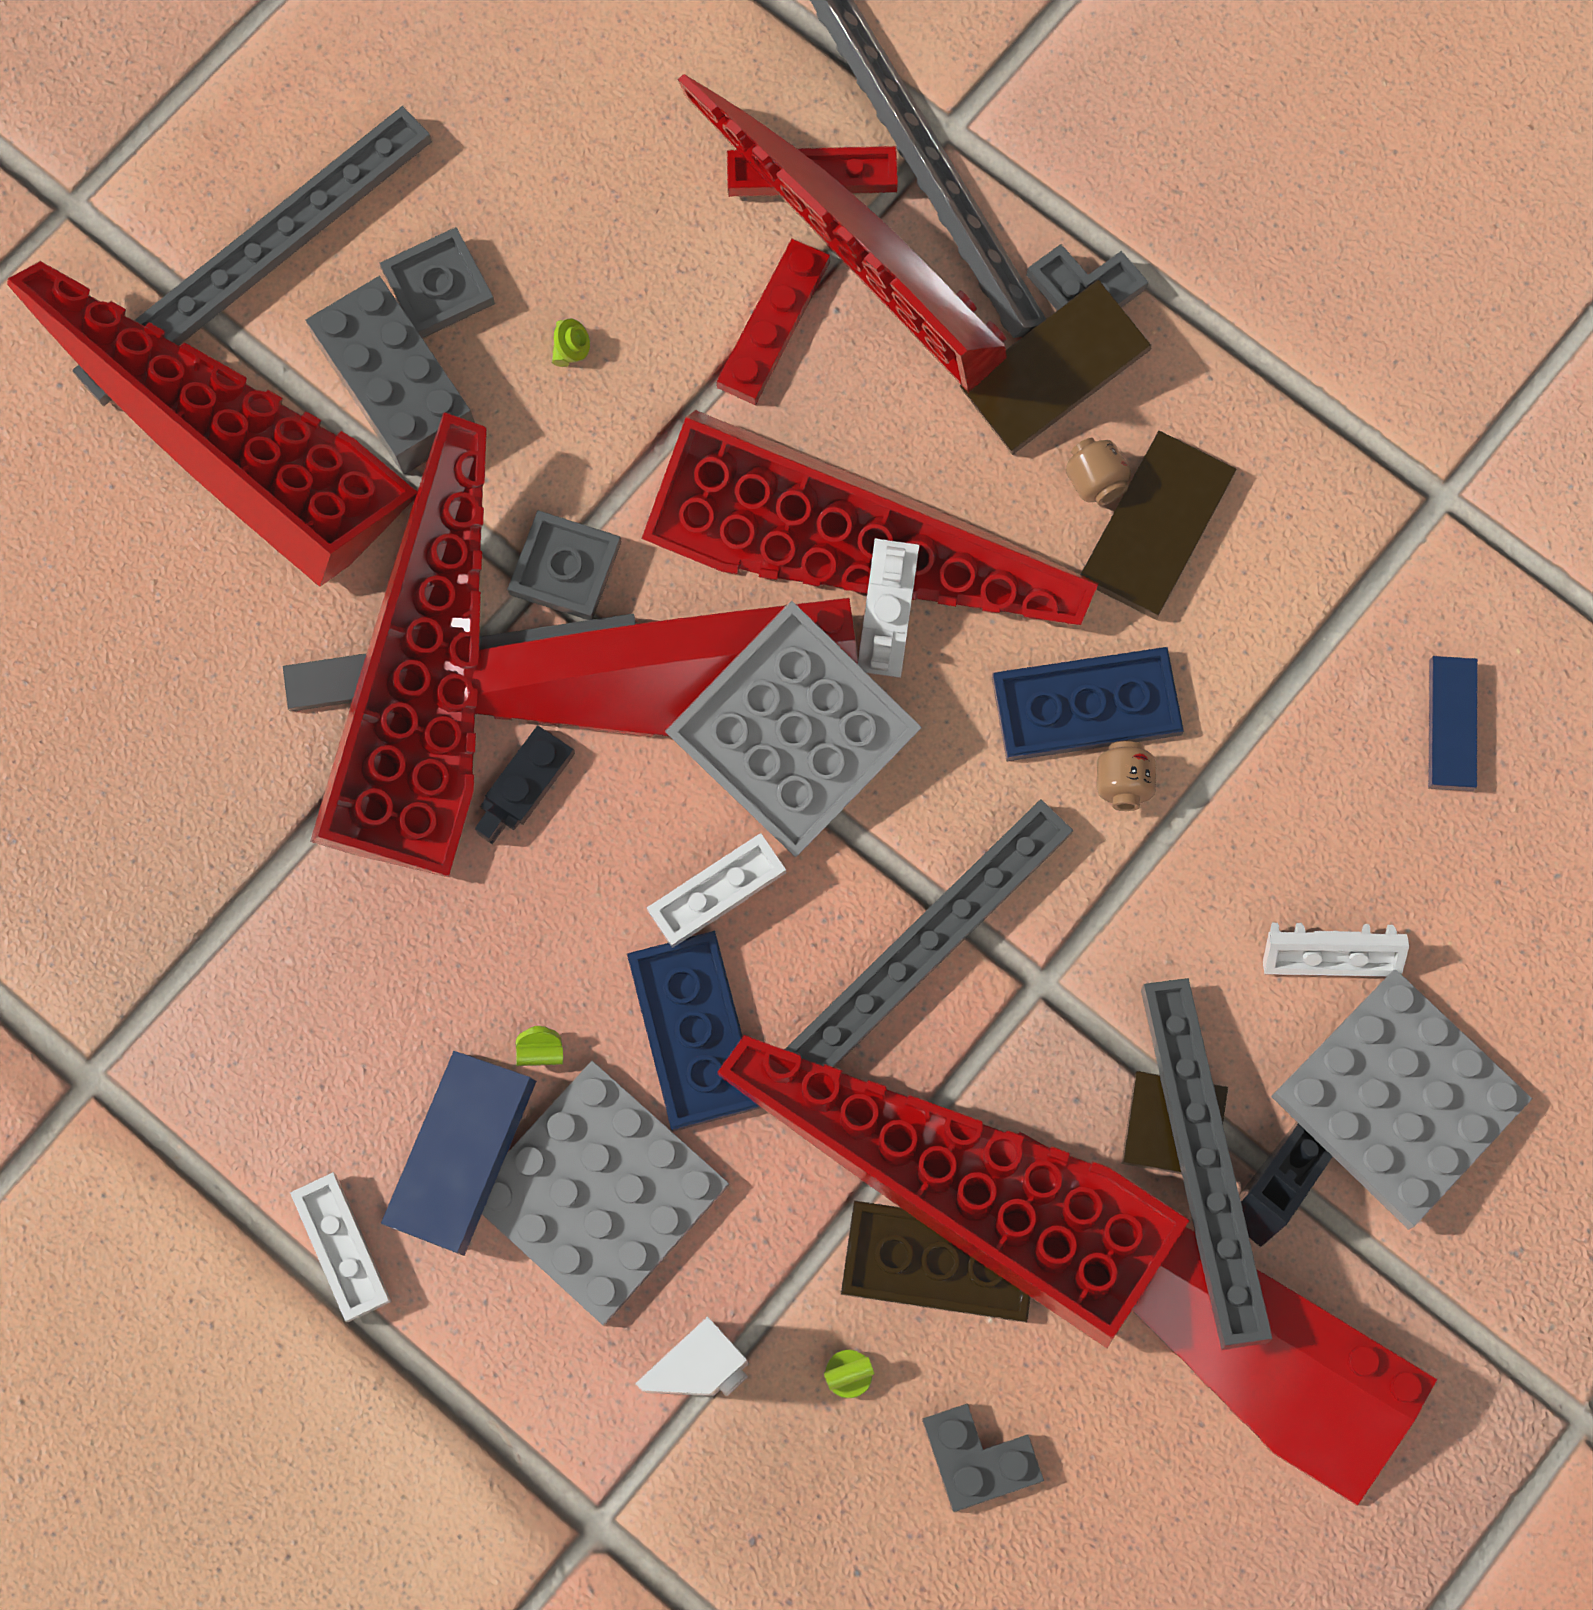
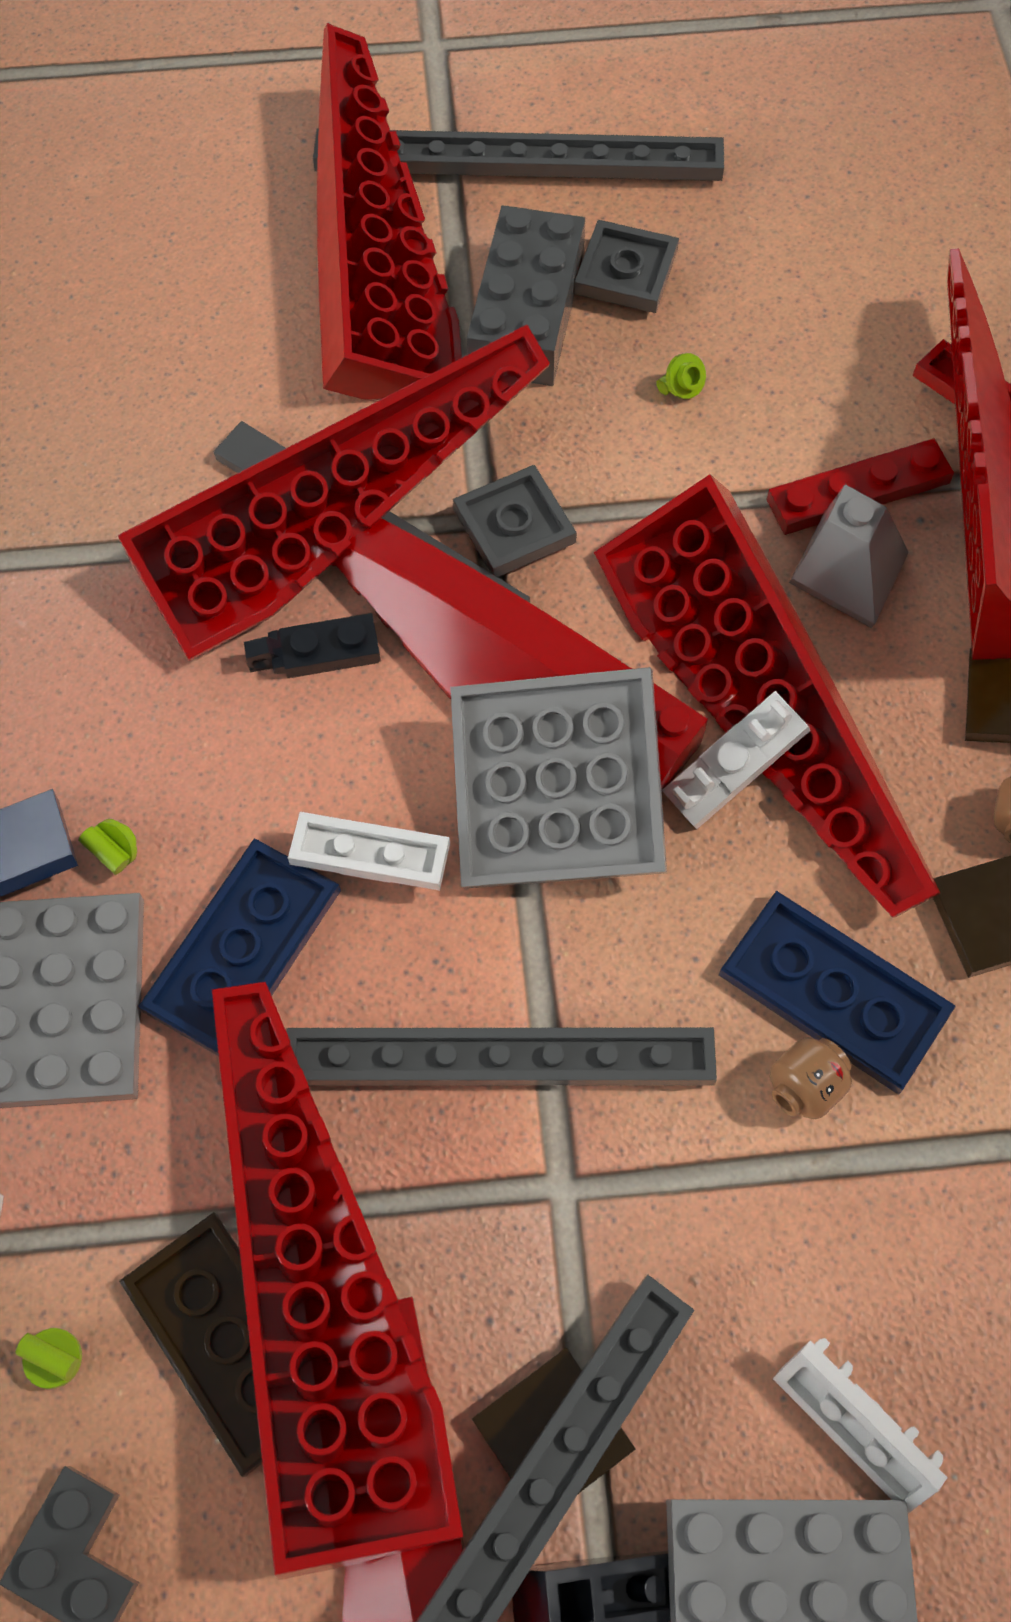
camera: 45 degrees right, 10 degrees down
none -> light grey slope [789,485,909,628]

